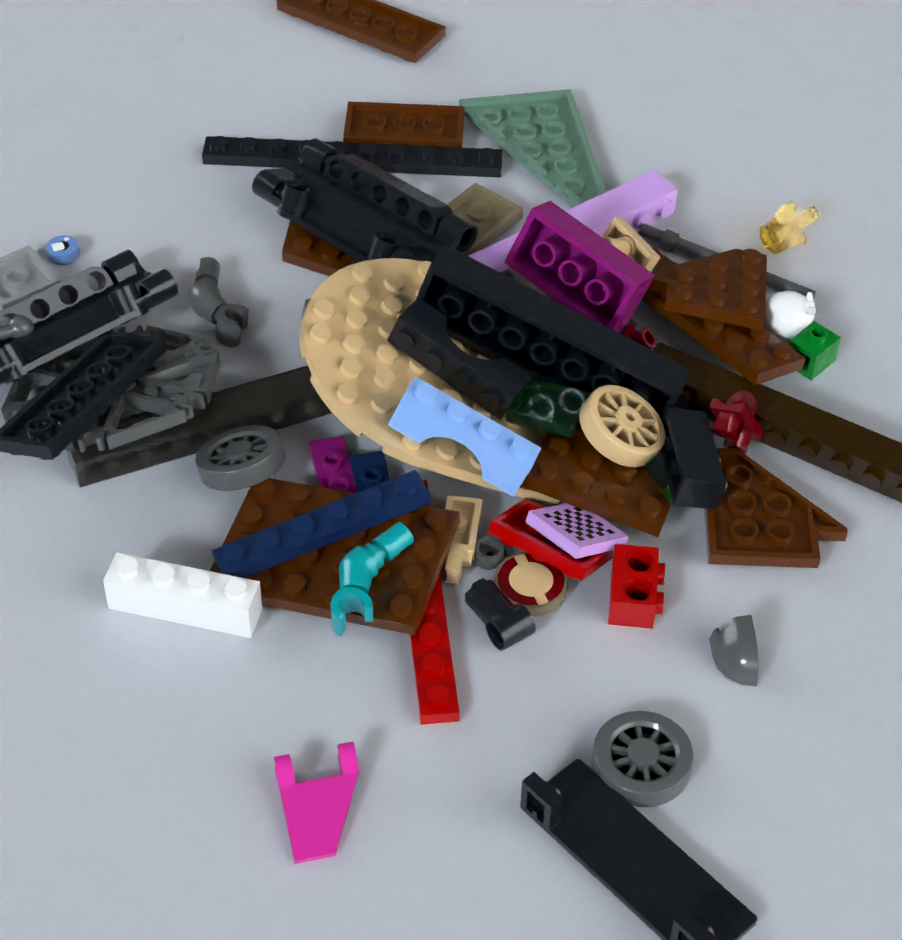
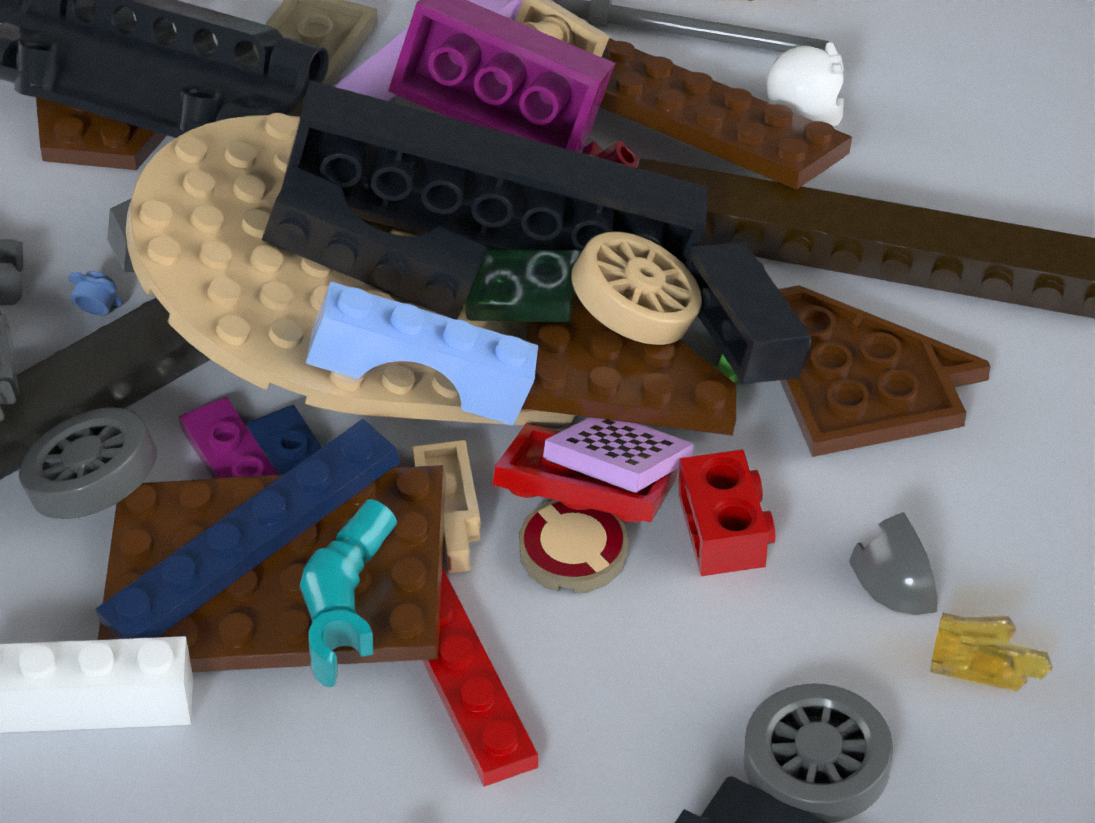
camera: 15 degrees left, 0 degrees up
black piece [465,578,536,651] -> none
dark grey plate [473,536,507,570] -> none
reddish brown wing [647,249,767,330] -> none
dark red hips [709,391,764,453] -> none
green brick [789,321,841,381] -> none
none -> medium blue plate [68,271,123,316]
none -> clear yellow rock [930,613,1053,691]

